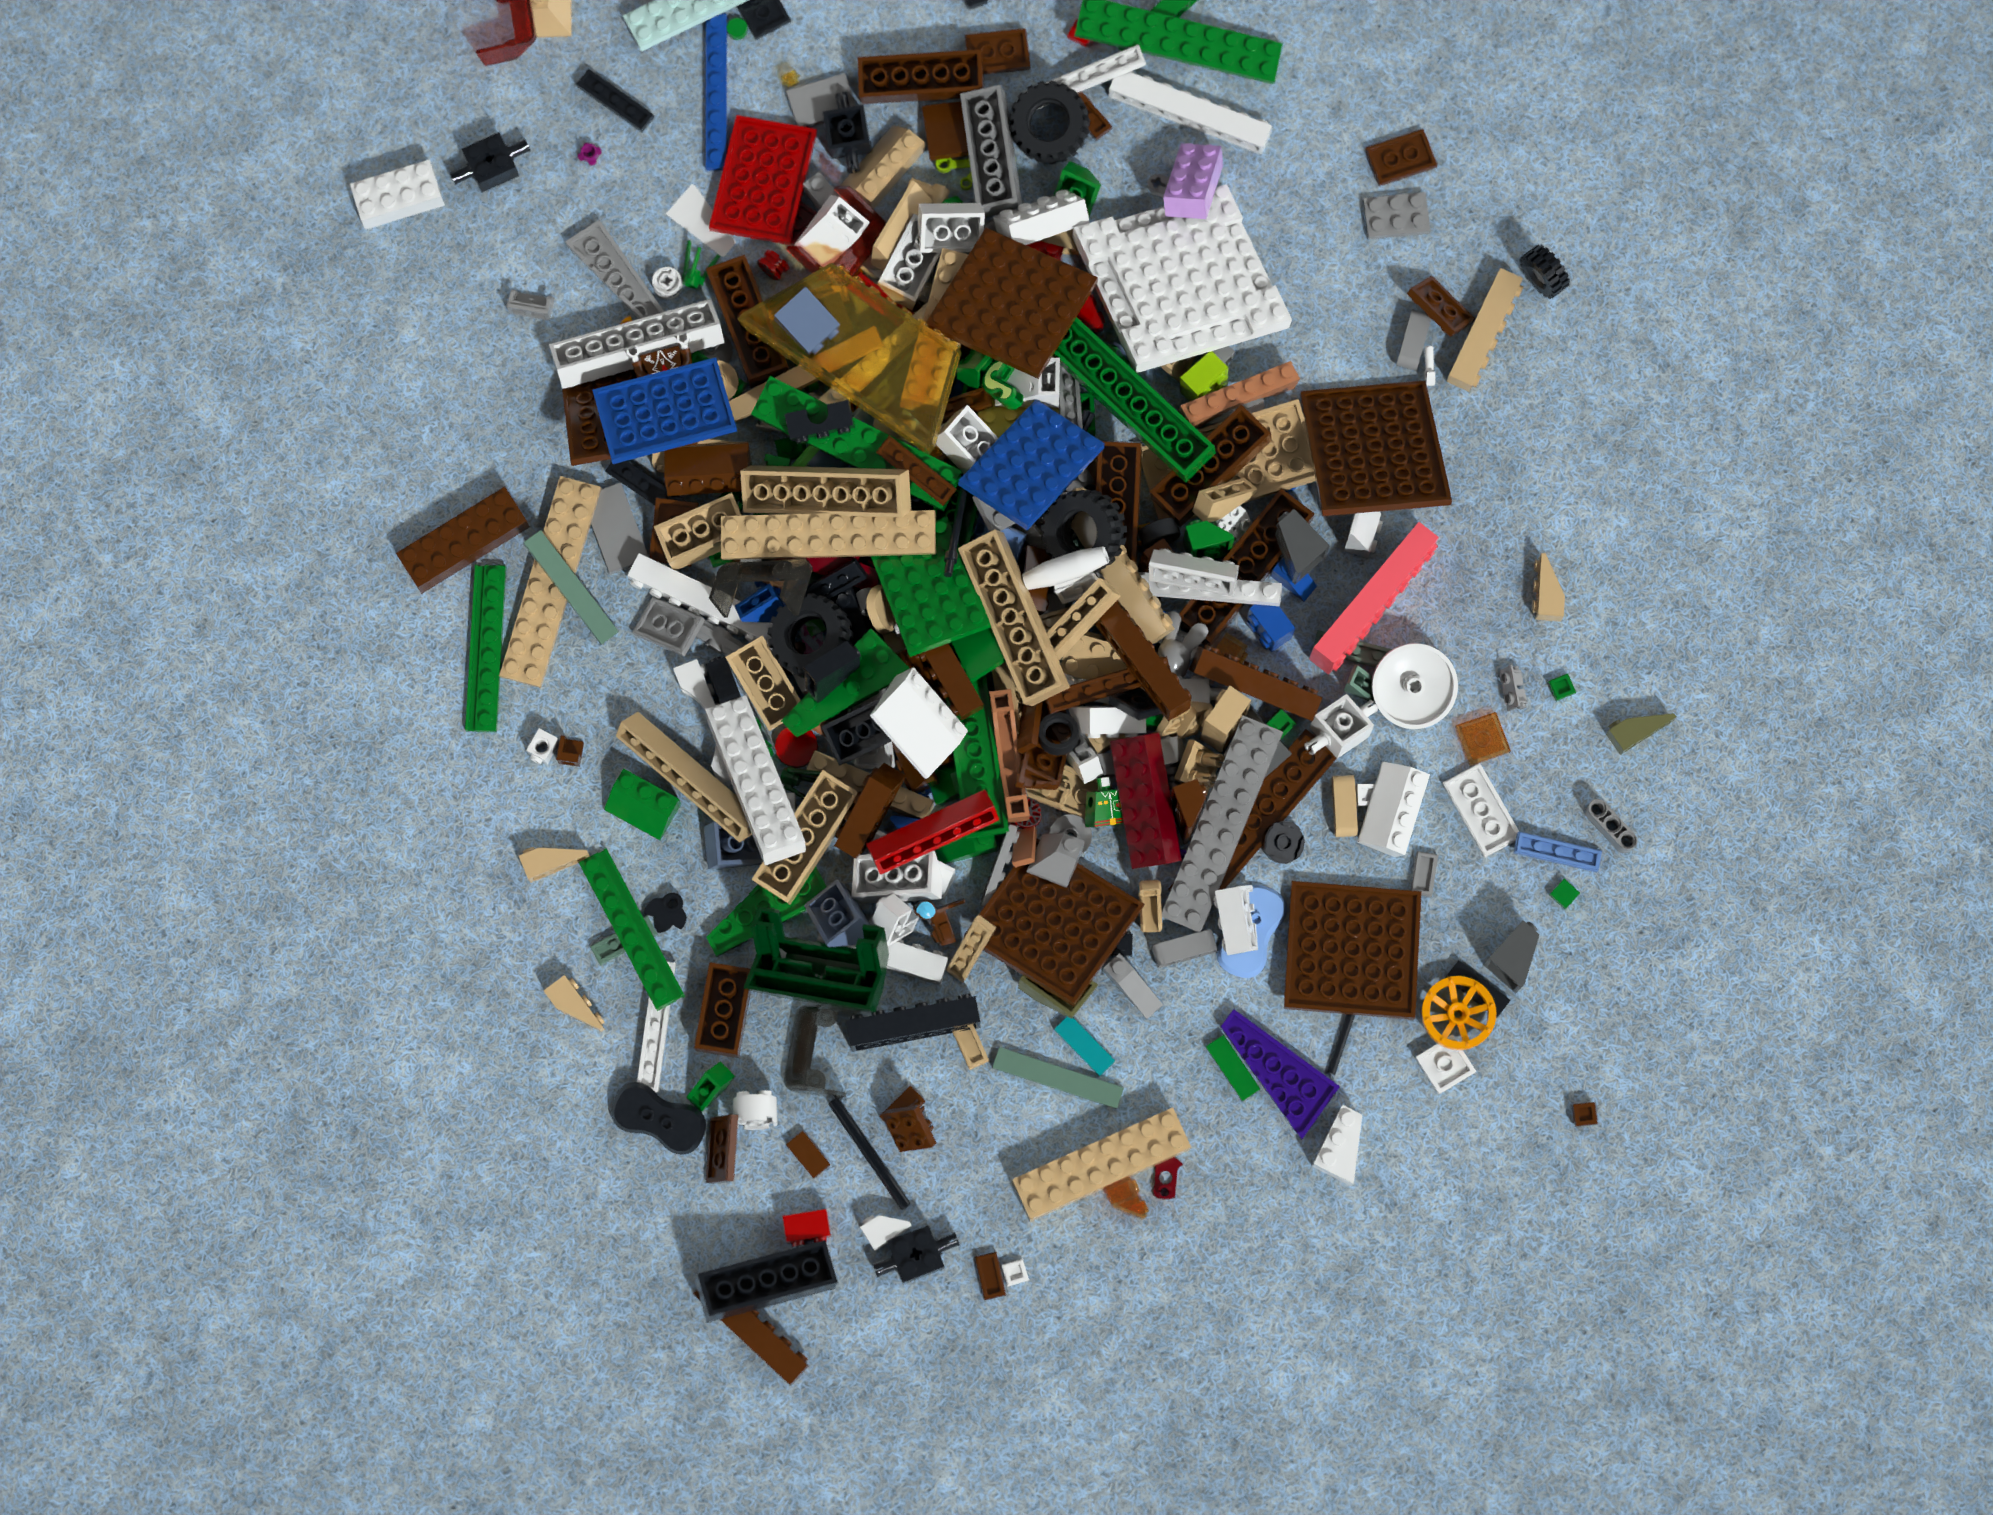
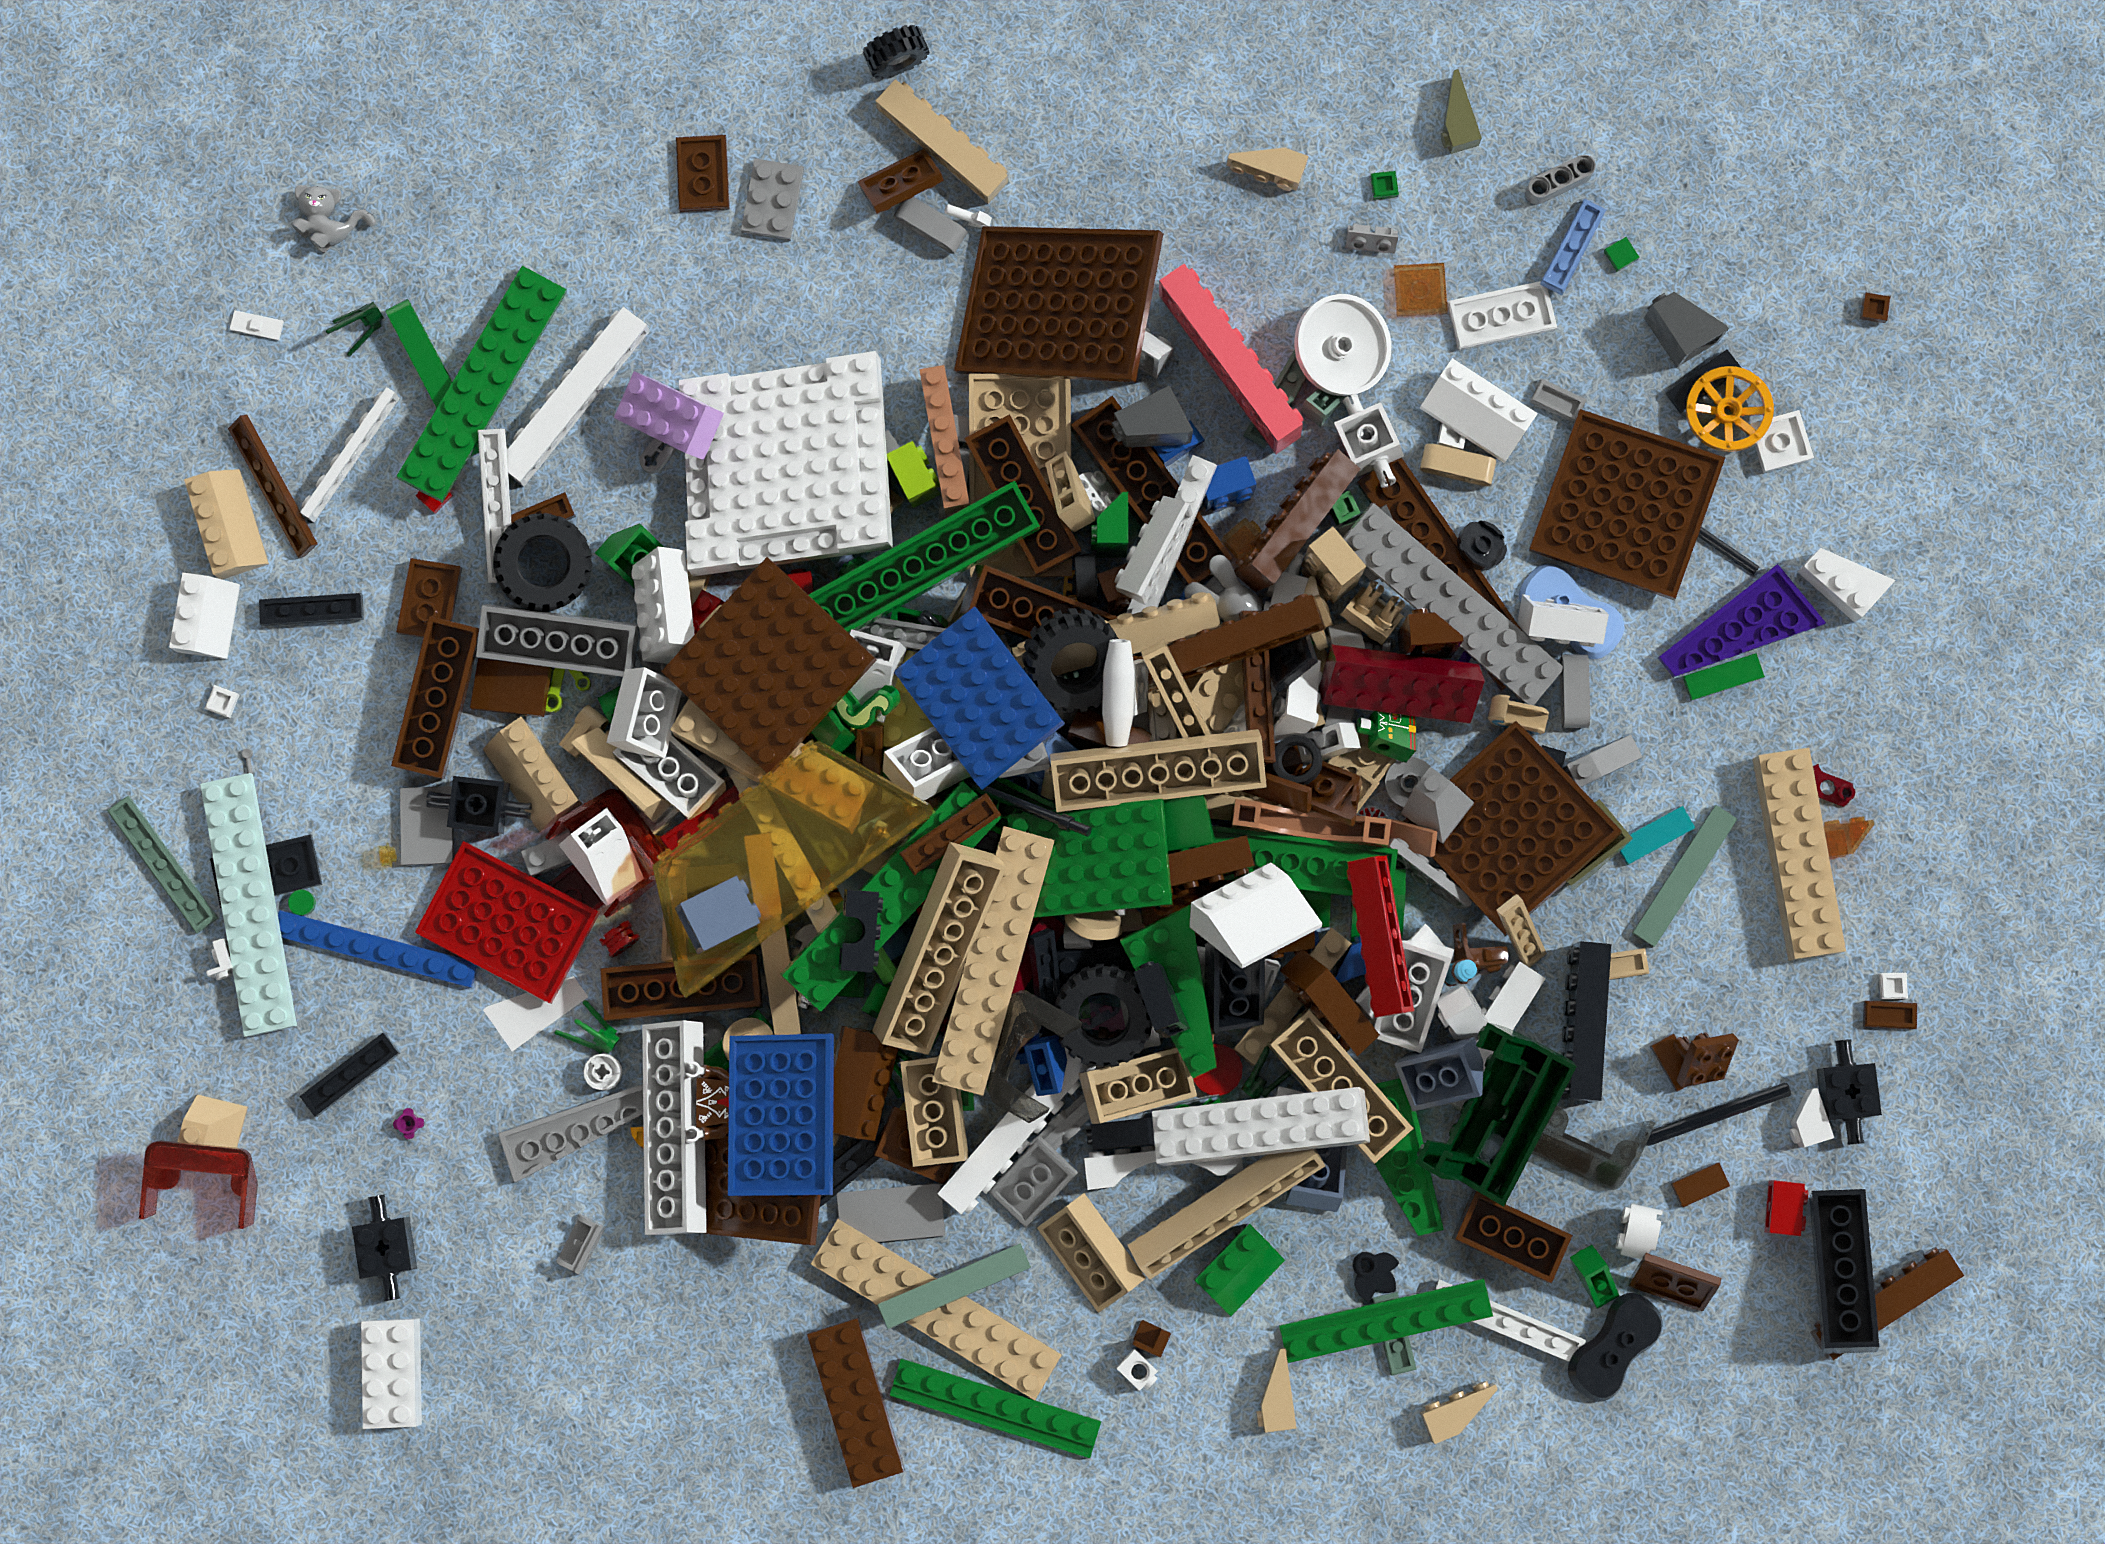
camera: 75 degrees left, 5 degrees up
none -> tan slope [1037,1193,1146,1313]

